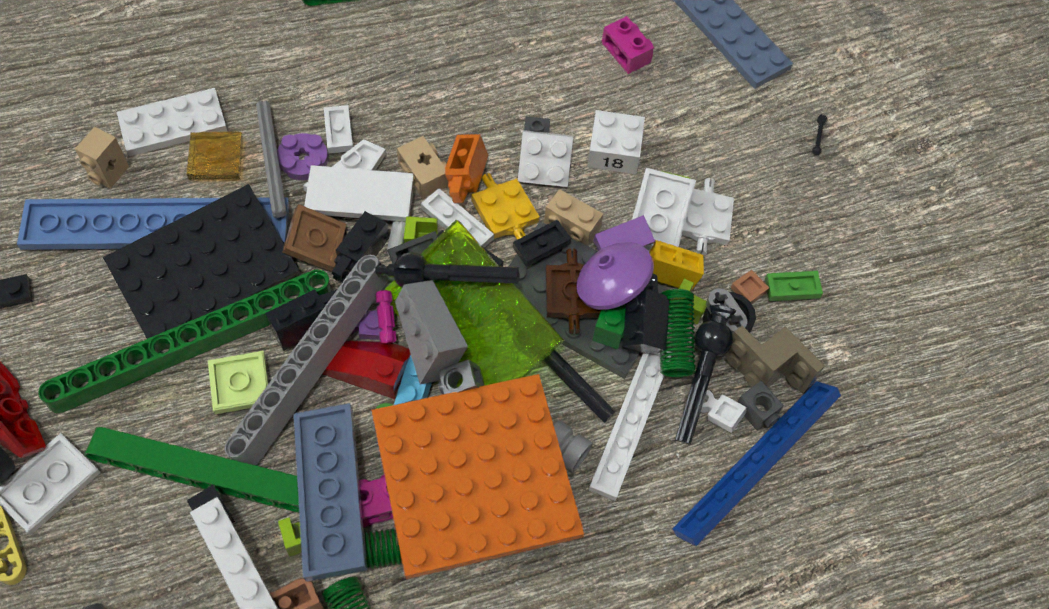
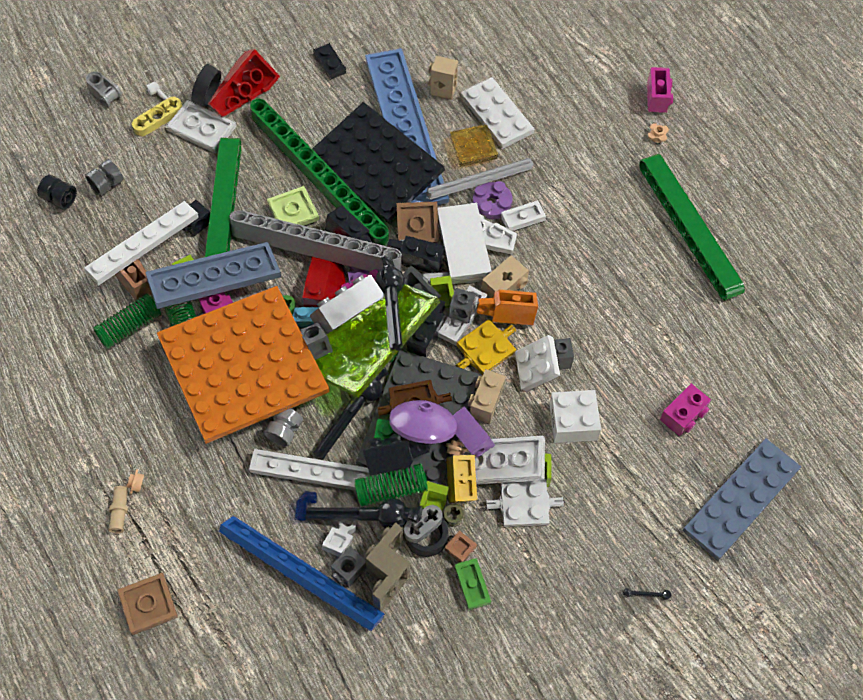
camera: 80 degrees right, 0 degrees up
black plate [513,219,572,267] -> none
none -> clear blue arm [295,490,317,521]
none -> olive bush [443,504,464,527]
none -> dark grey brick [449,288,476,323]

